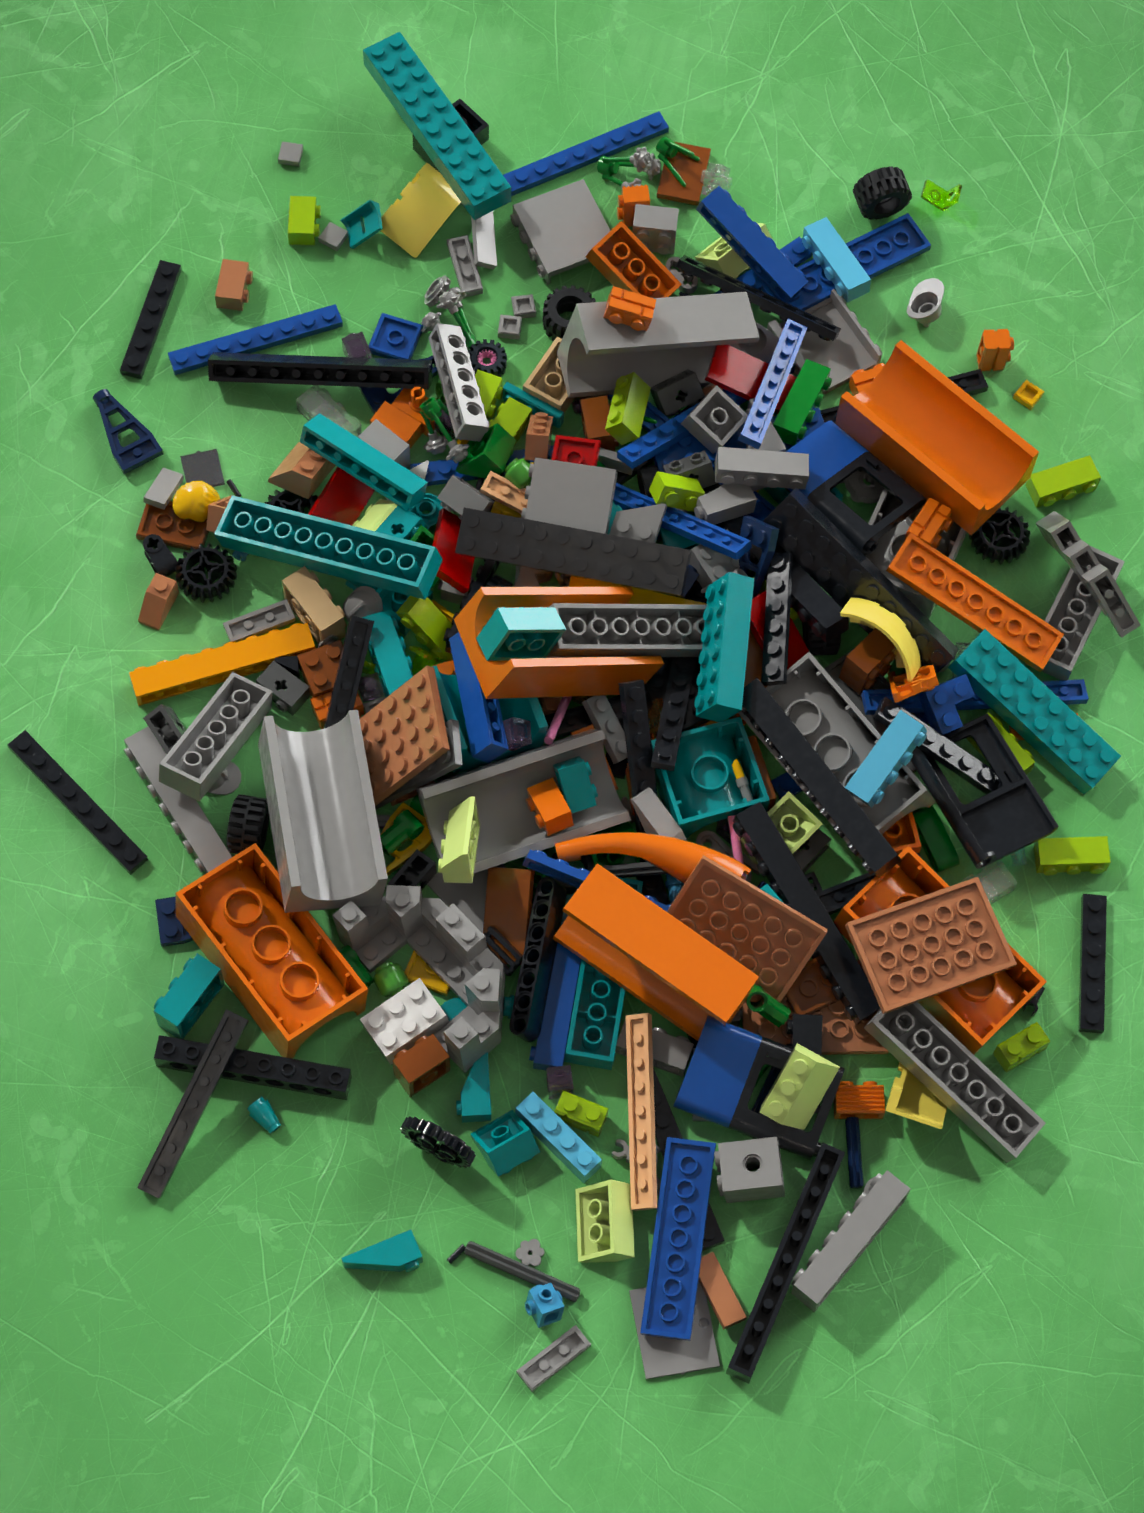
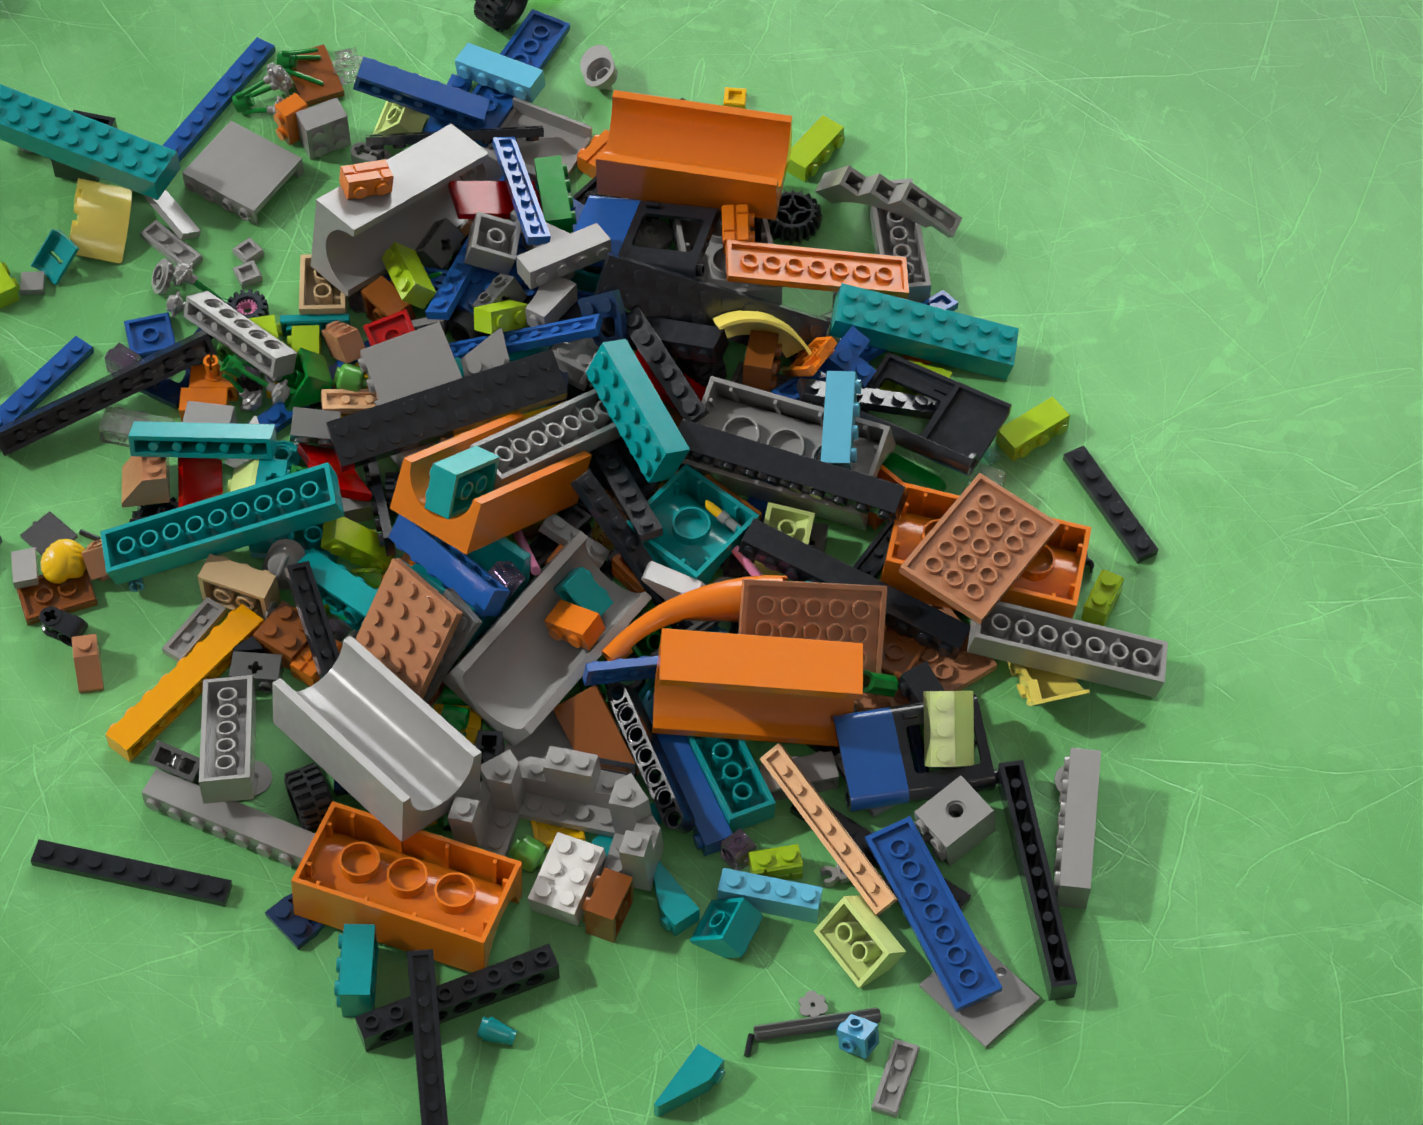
camera: 30 degrees left, 10 degrees down
black gear [175,543,237,603] -> none
black gear [400,1116,476,1168] -> none
yellowish green slope [438,796,480,883] -> none
black tyre [543,285,596,341] -> none
orange brick [585,221,682,298] -> none
nougat tile [699,1252,747,1330] -> none
orange brick [833,1081,885,1119] -> none
dark blue axle [845,1117,863,1189] -> none
orange brick [976,329,1014,371] -> none

